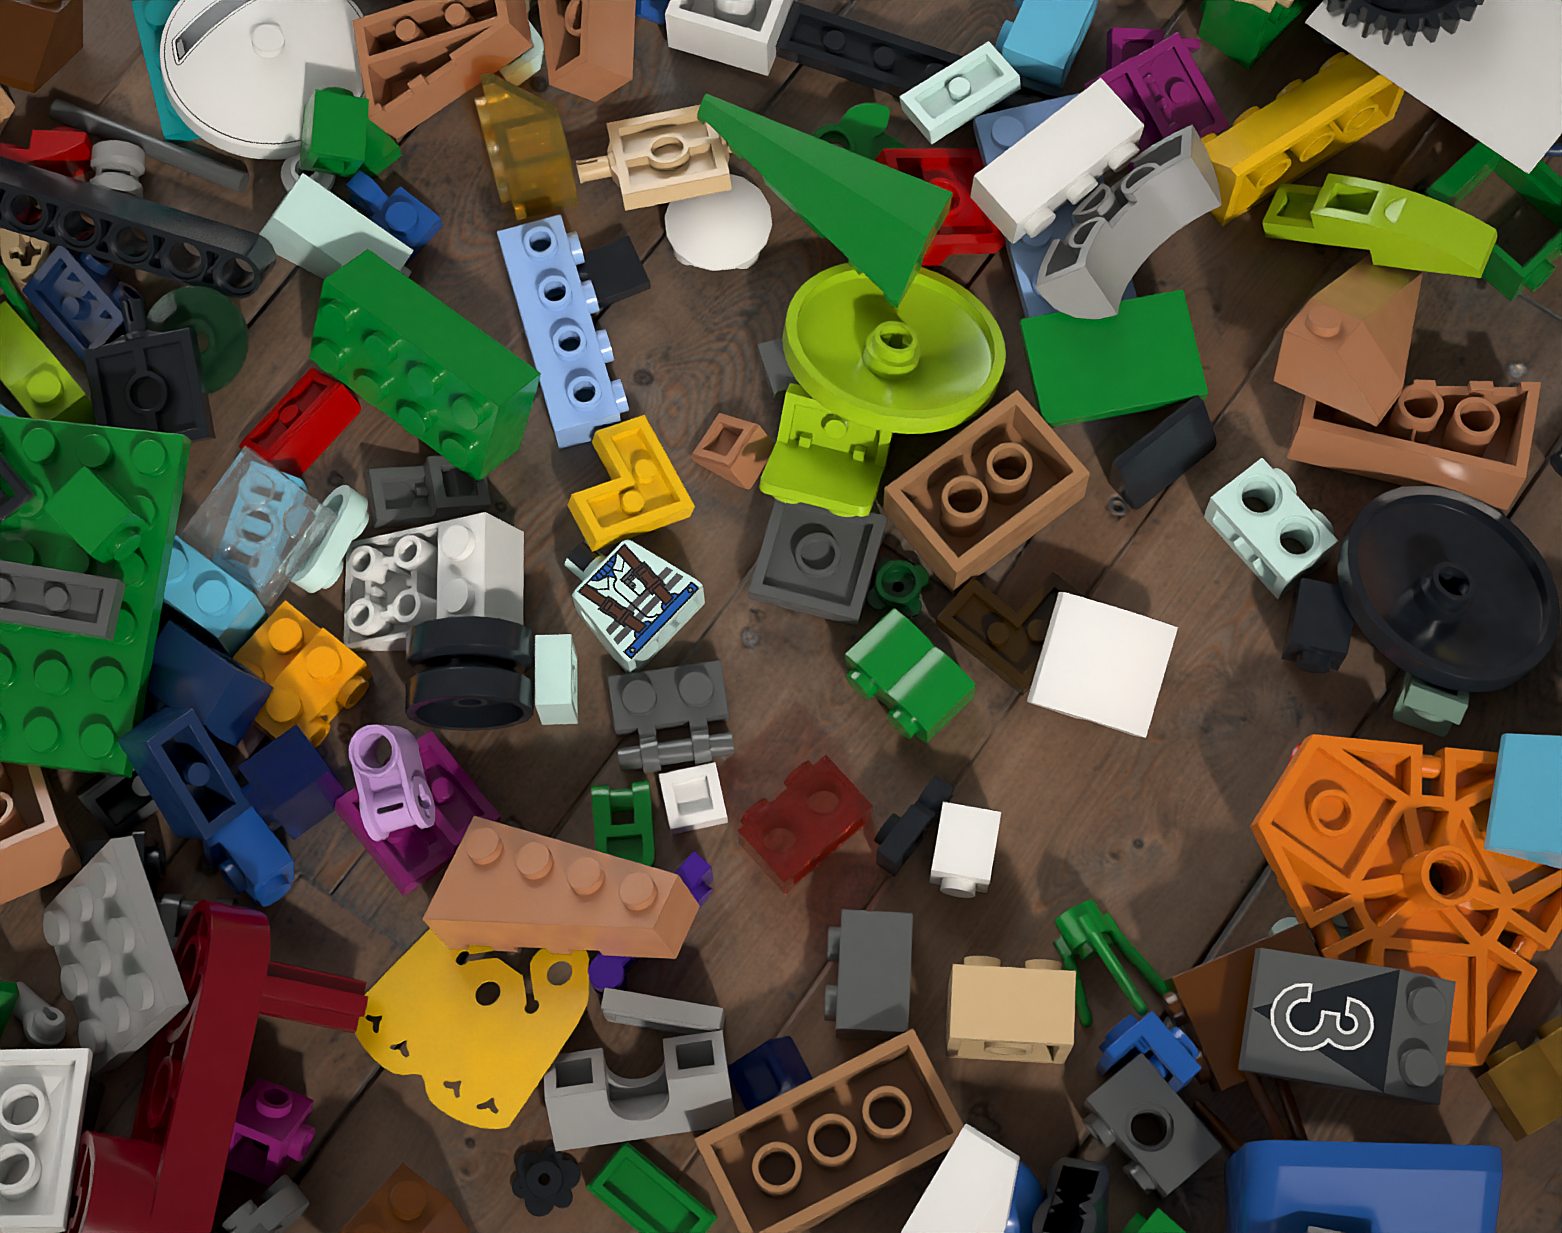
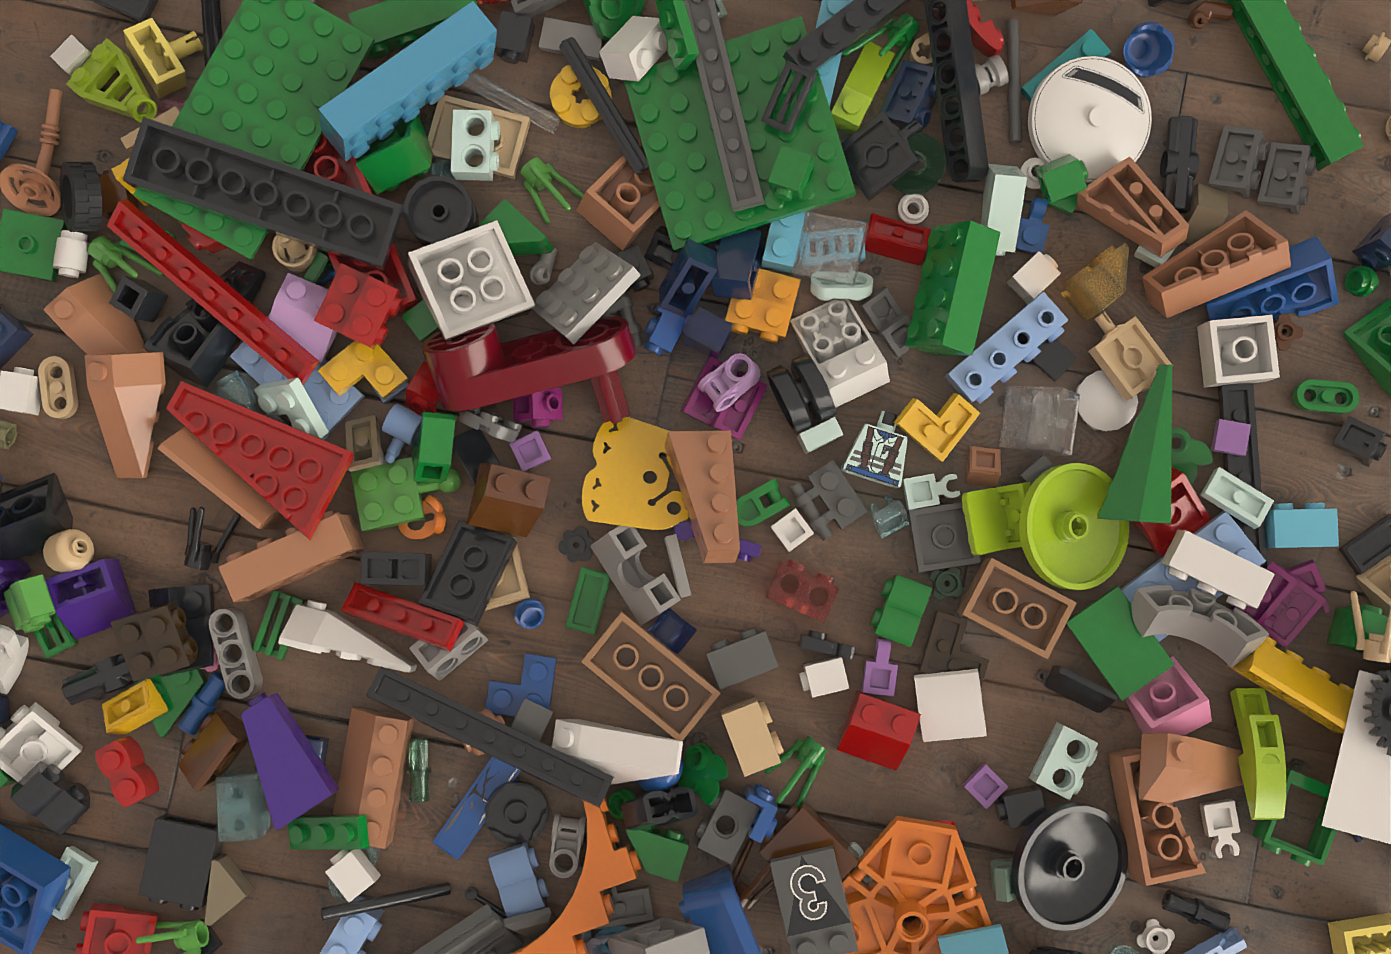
camera: 60 degrees right, 15 degrees up
none -> medium lavender plate [510,430,552,472]
none -> green plate [678,743,728,805]
none -> red slope [836,690,921,771]
none -> medium lavender plate [861,638,898,696]
none -> clear light blue tile [870,495,909,538]
none -> white plate [898,193,929,225]
none -> light aqua plate [902,473,960,510]
none -> medium lavender plate [962,763,1008,809]
none -> clear slope [998,386,1080,456]
none -> white brick [1006,251,1061,304]
none -> bright pink slope [1125,656,1212,736]
none -> white plate [1199,799,1240,858]
none -> medium lavender tile [1211,419,1251,456]

